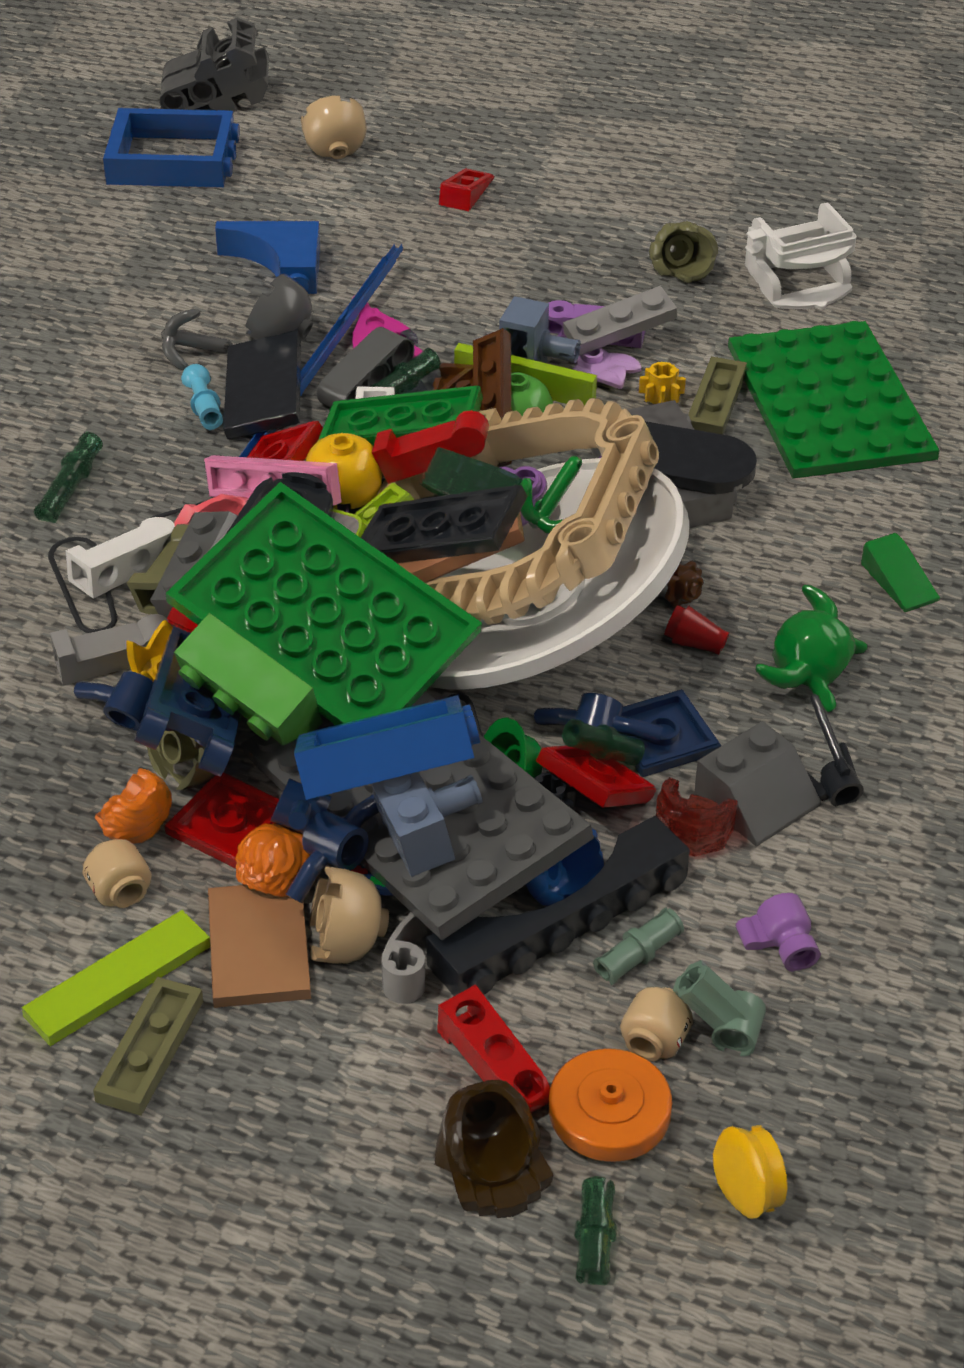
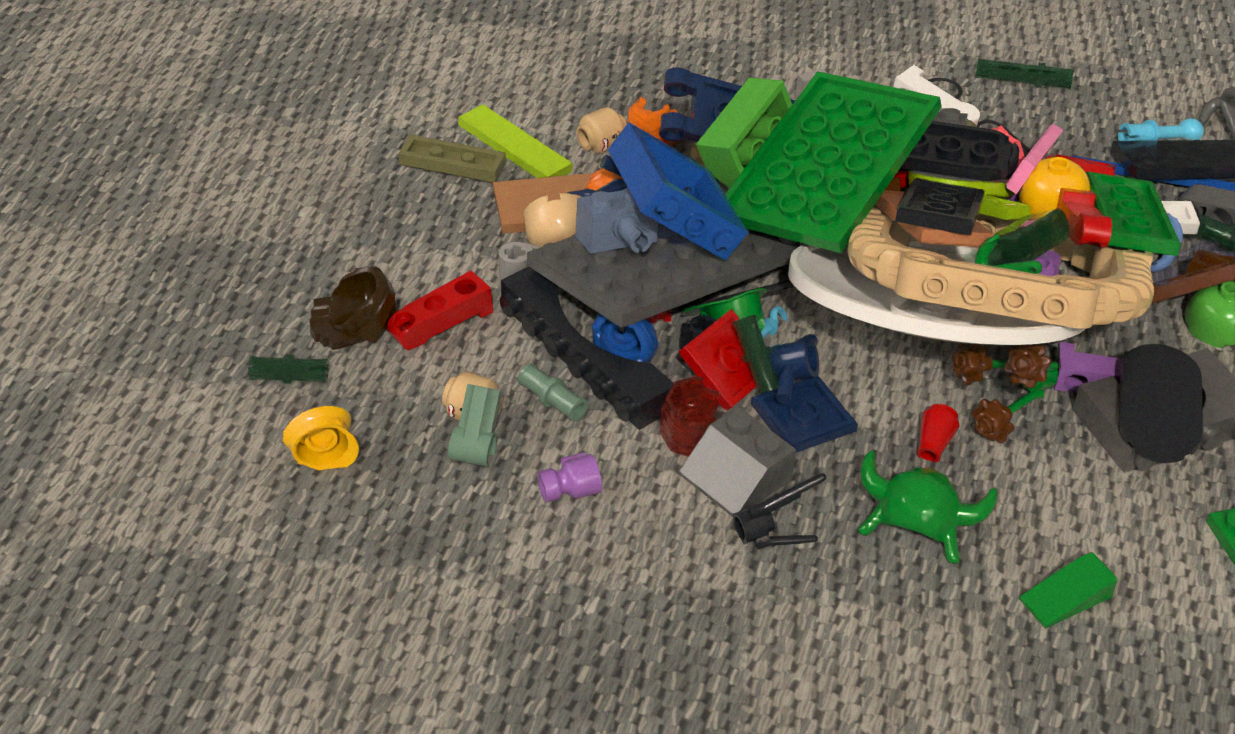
camera: 85 degrees right, 0 degrees up
orange wheel [549,1048,672,1162] -> none

